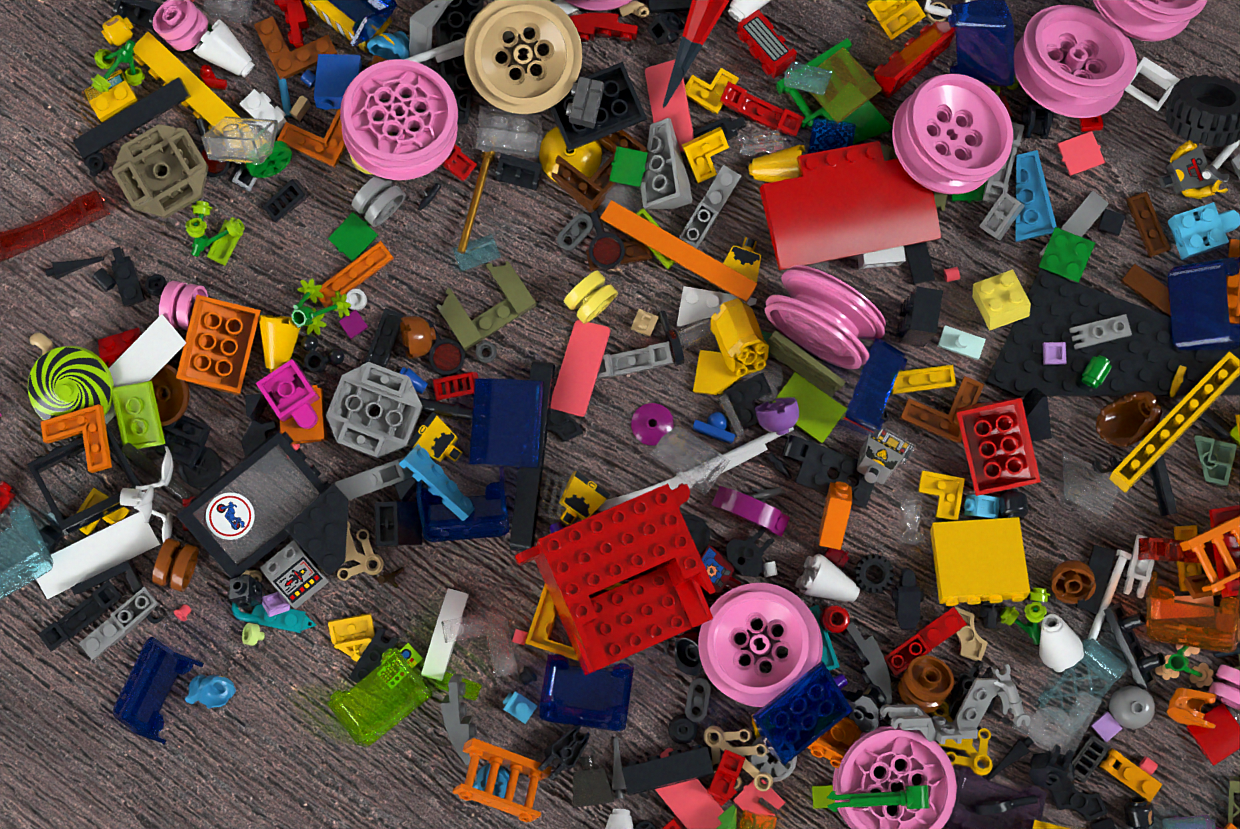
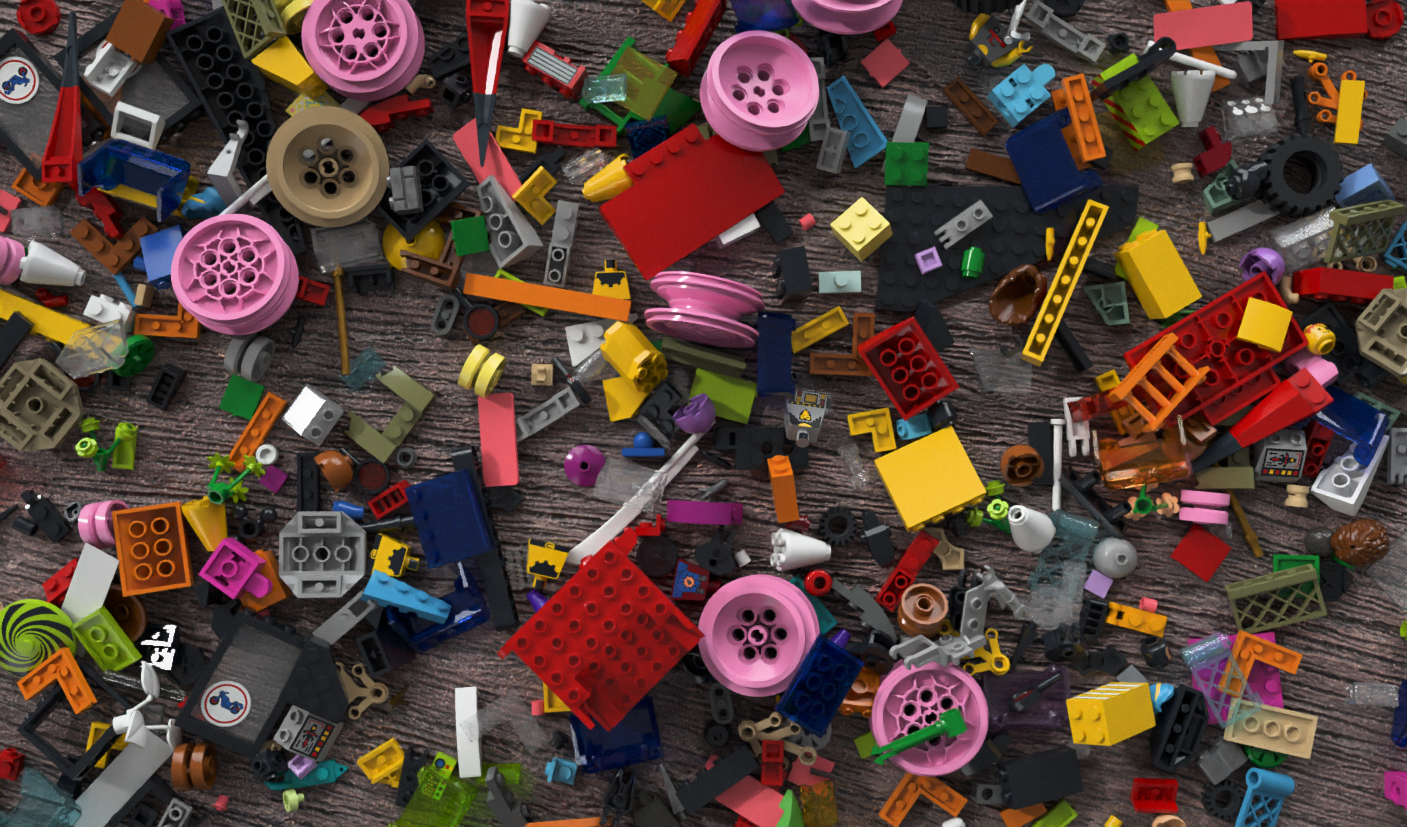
camera: 20 degrees left, 5 degrees up
orange helmet [1167,688,1216,728] -> none
none -> light grey piece [282,383,344,446]
none -> red bracket [635,514,665,536]

